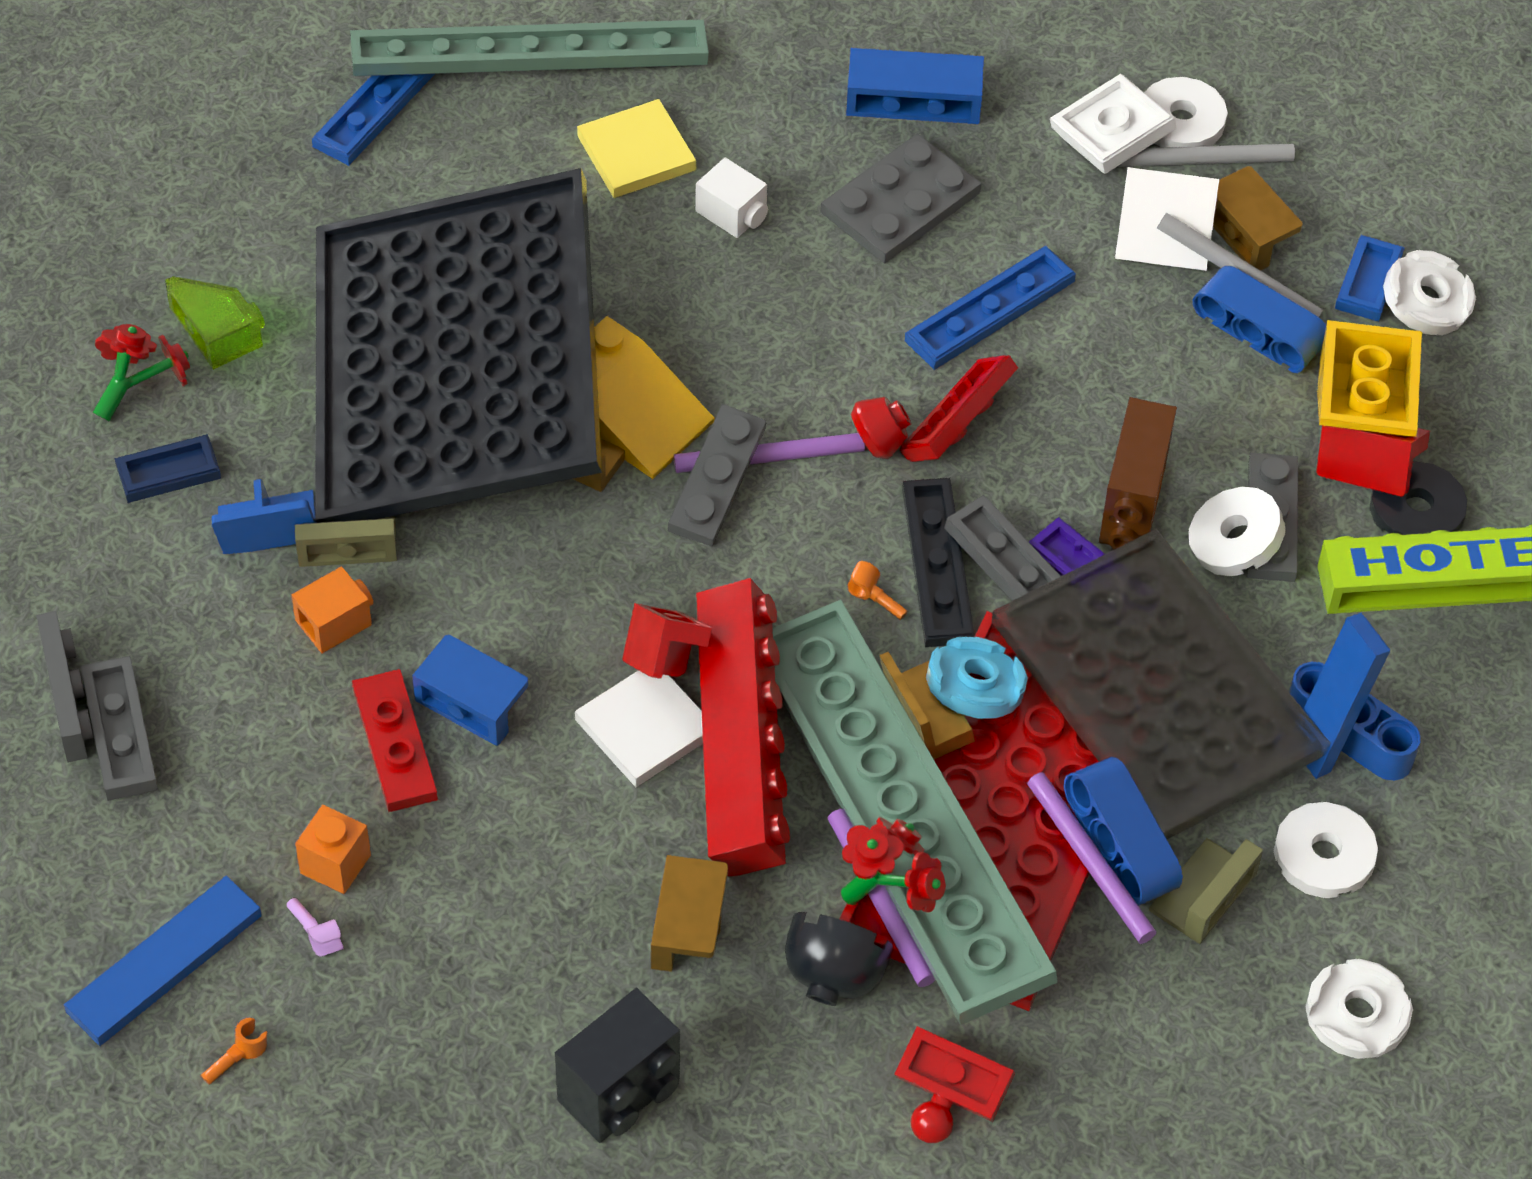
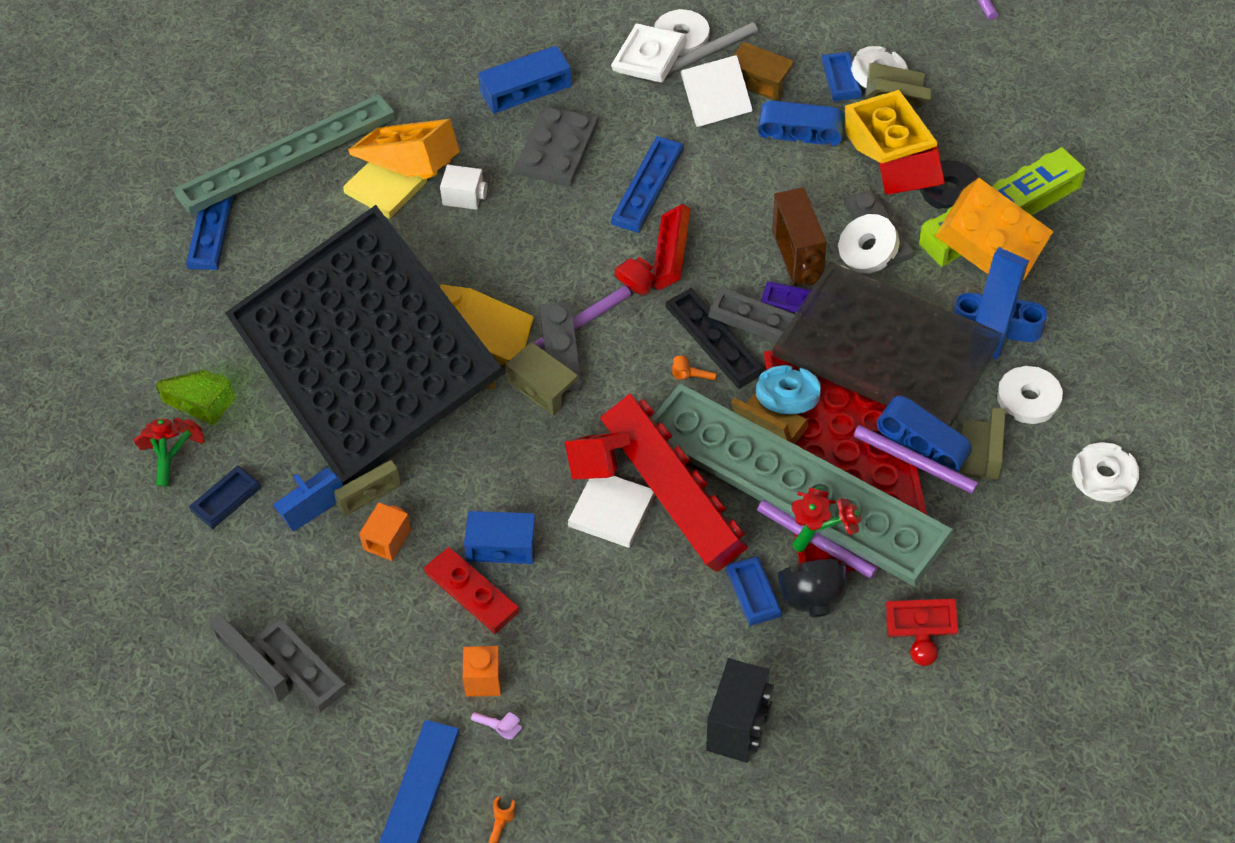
camera: 25 degrees left, 0 degrees up
pearl gold panel [651,855,728,972] -> none
light grey bar [1157,213,1323,317] -> none
none -> light orange slope [348,119,460,179]
none -> olive panel [505,342,578,416]
none -> blue tile [726,556,782,626]
none -> olive panel [866,62,931,107]
none -> light orange brick [935,178,1053,280]

